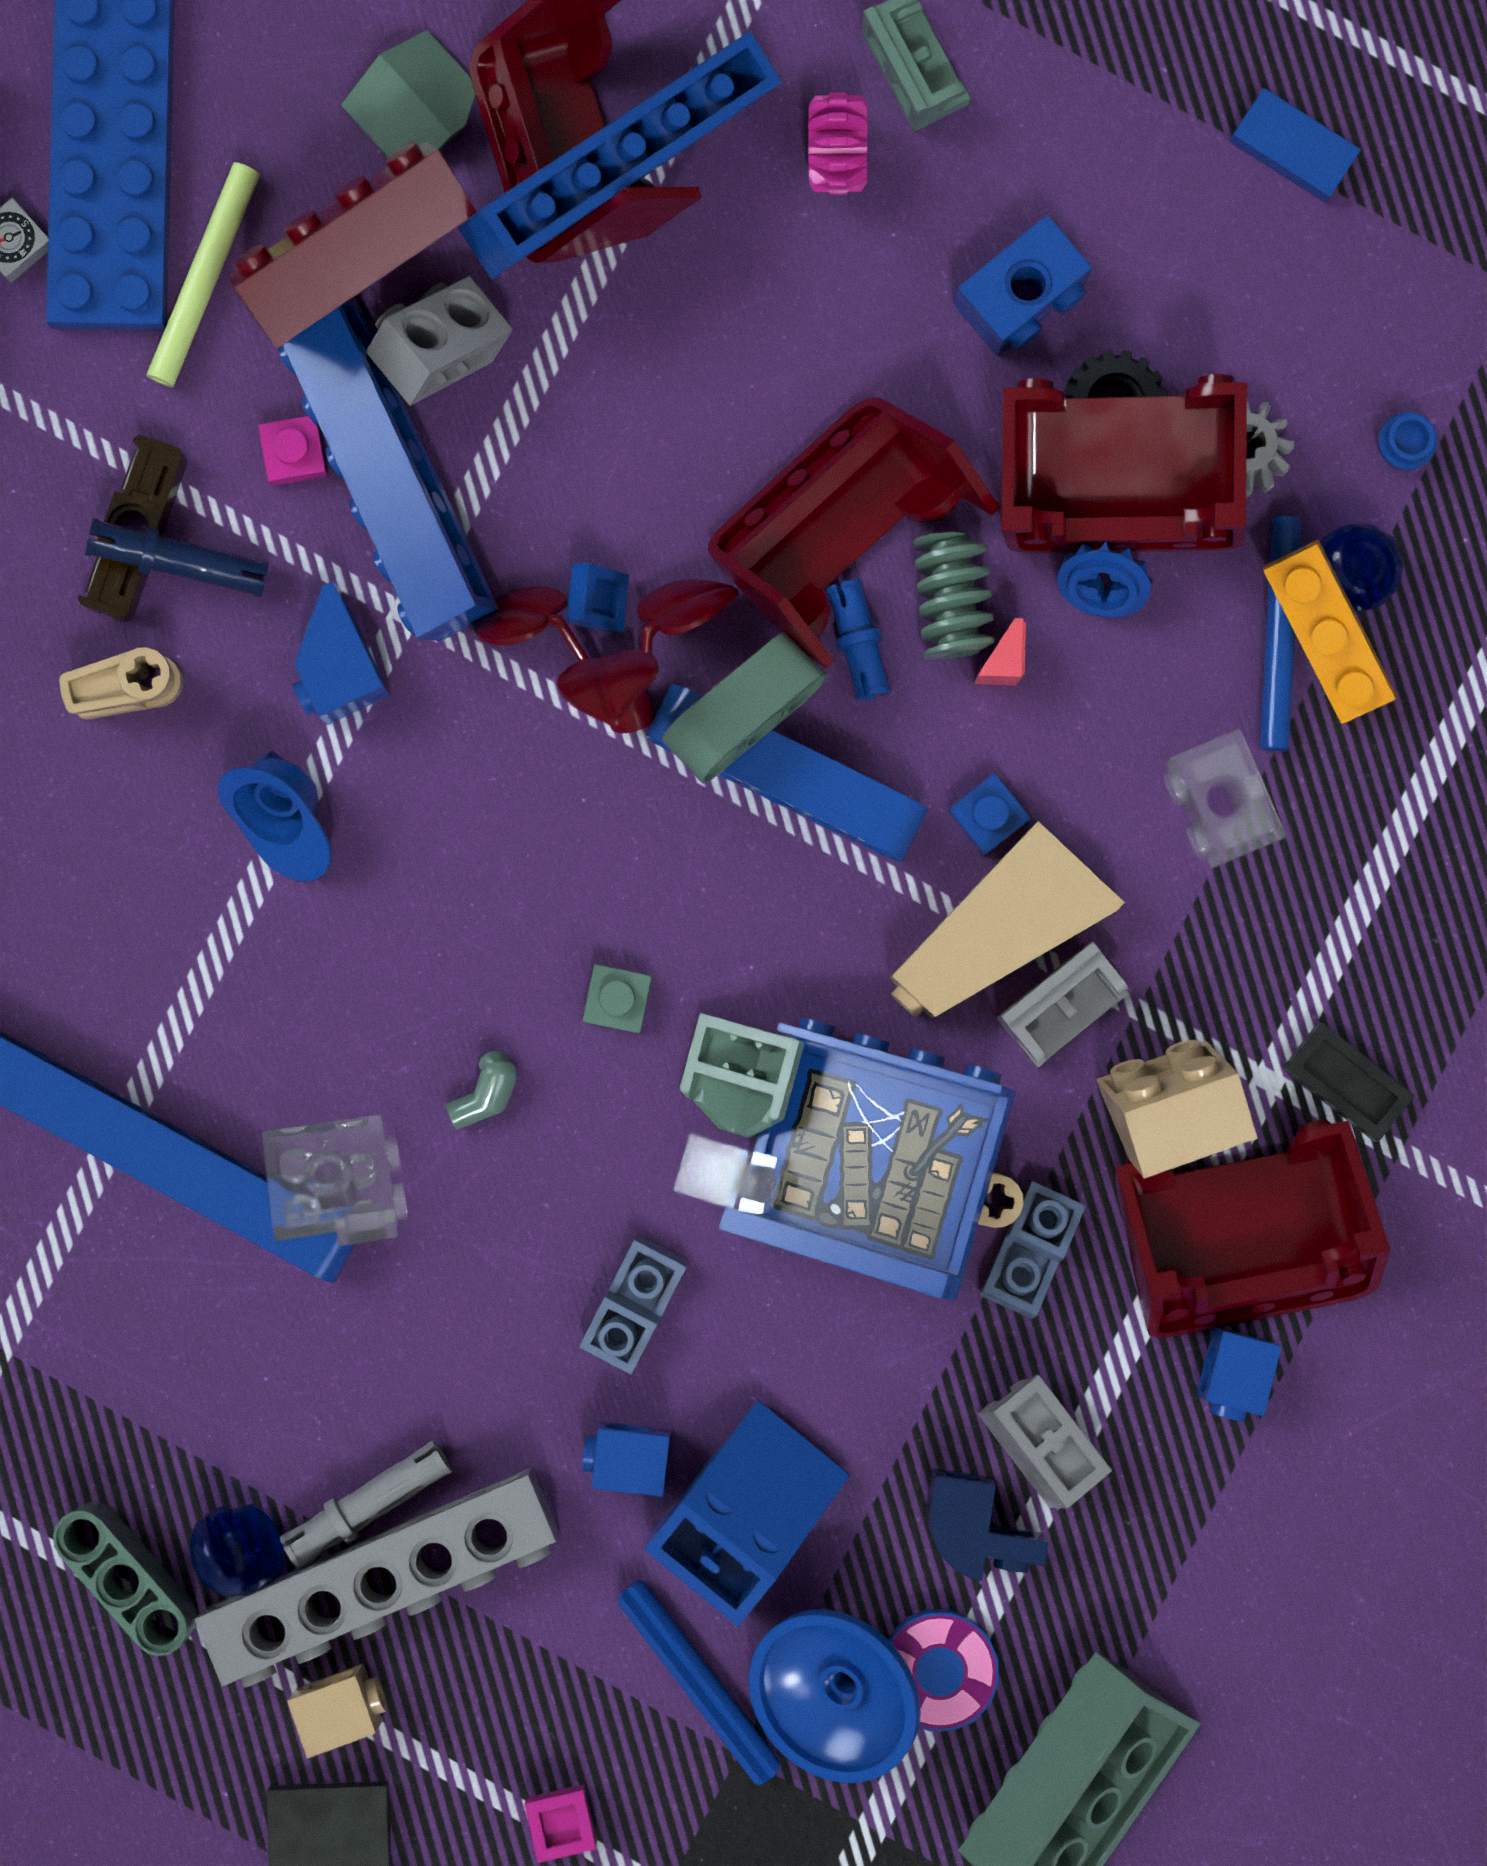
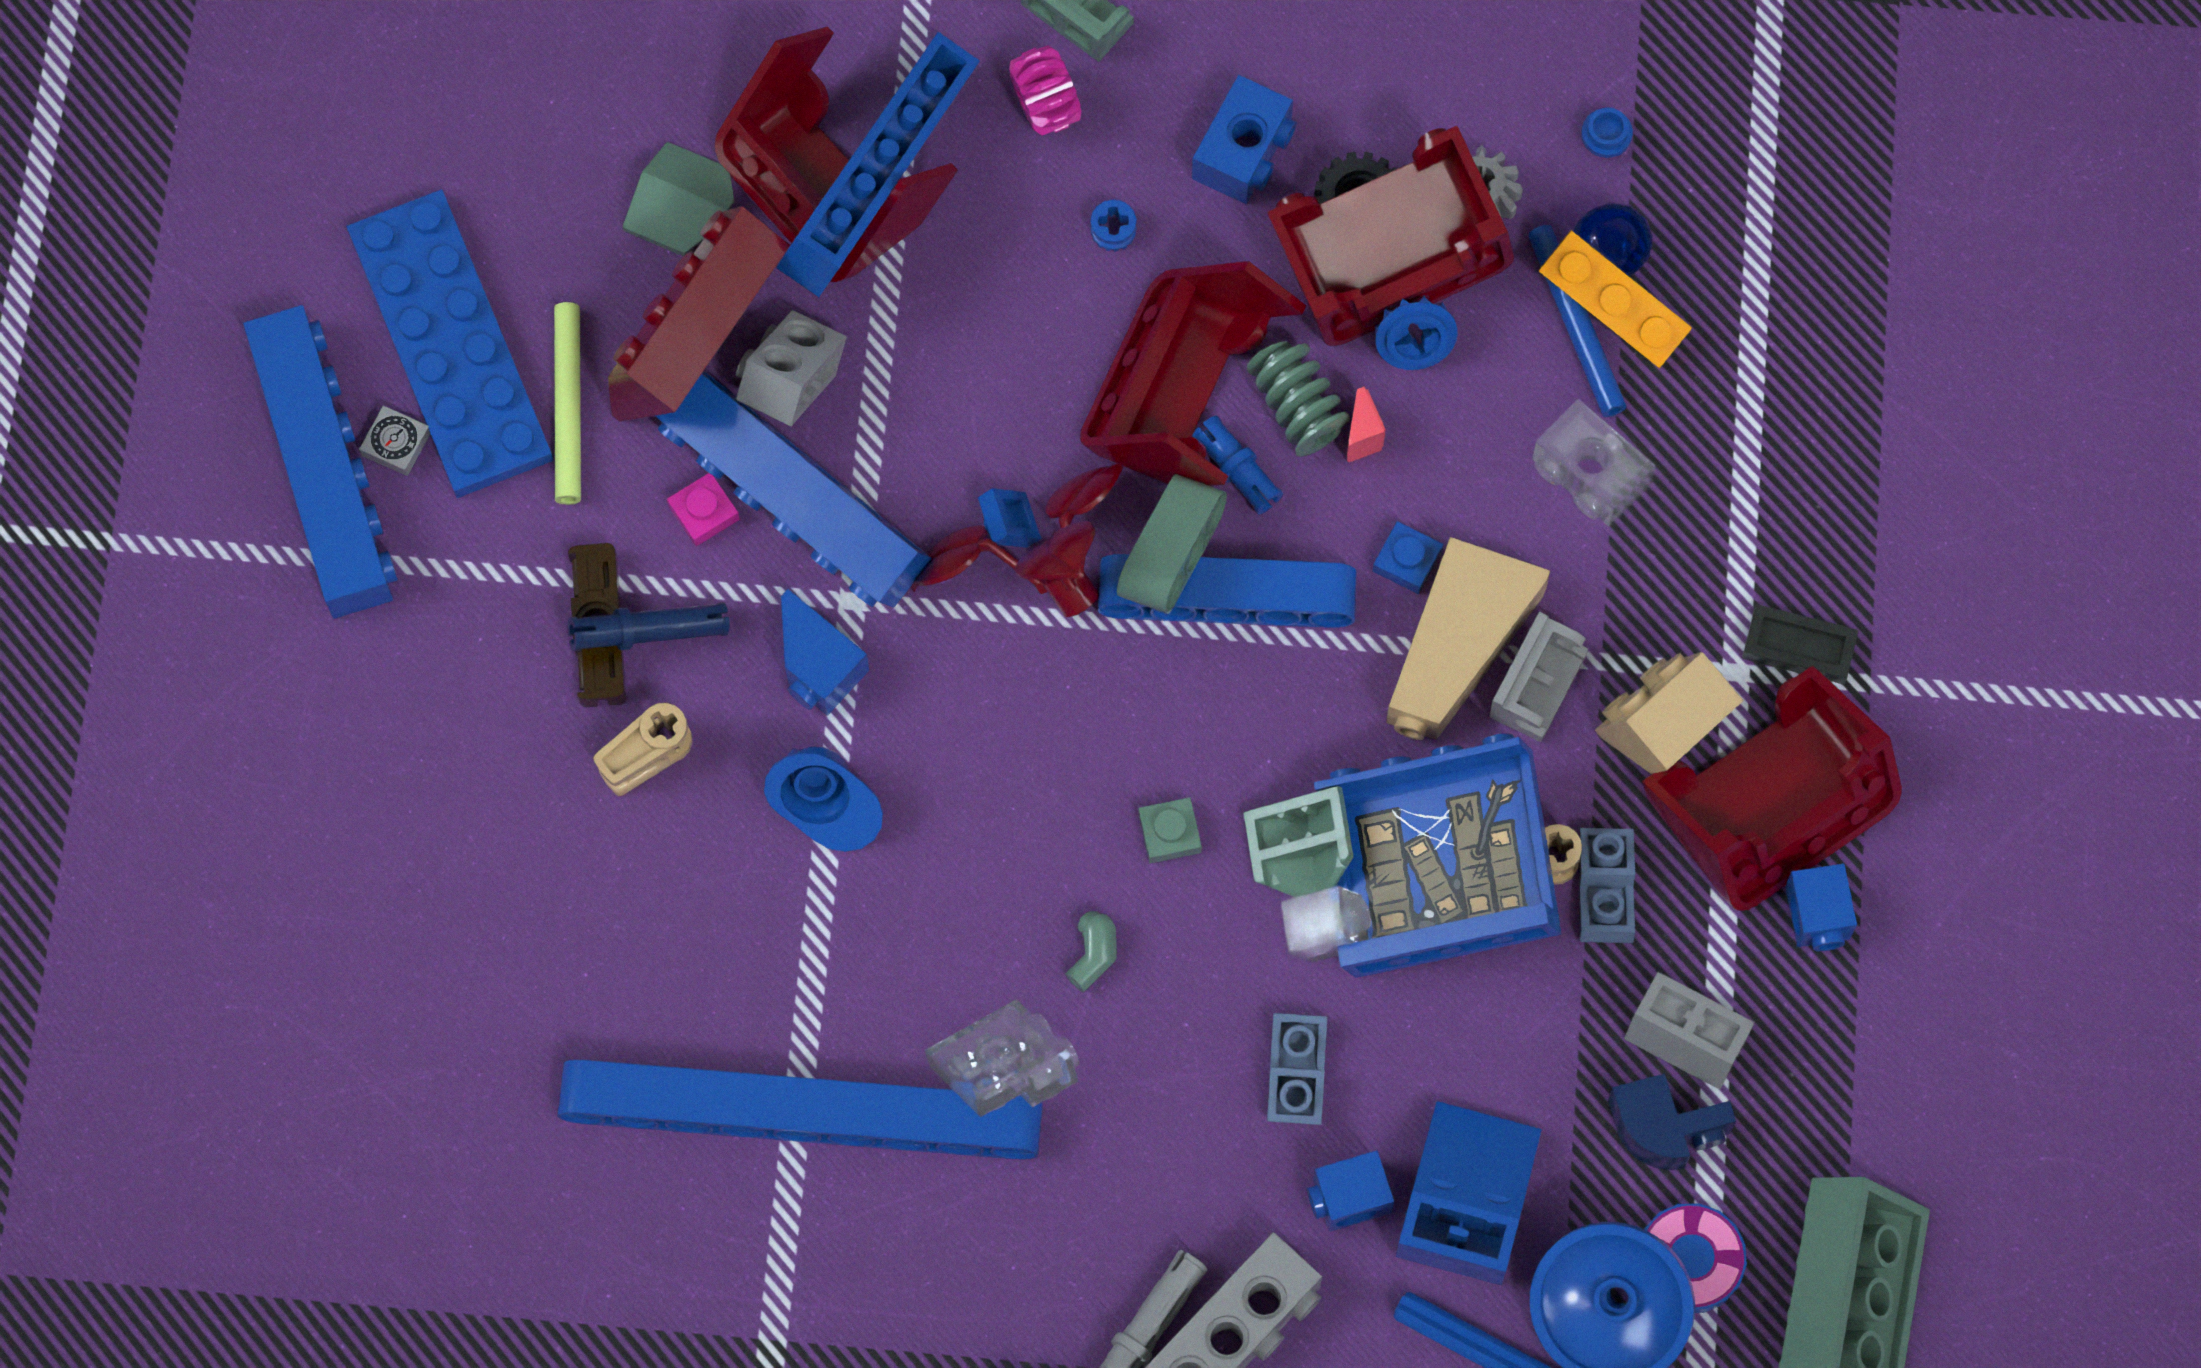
camera: 20 degrees left, 15 degrees down
none -> blue bush [1090,199,1137,252]

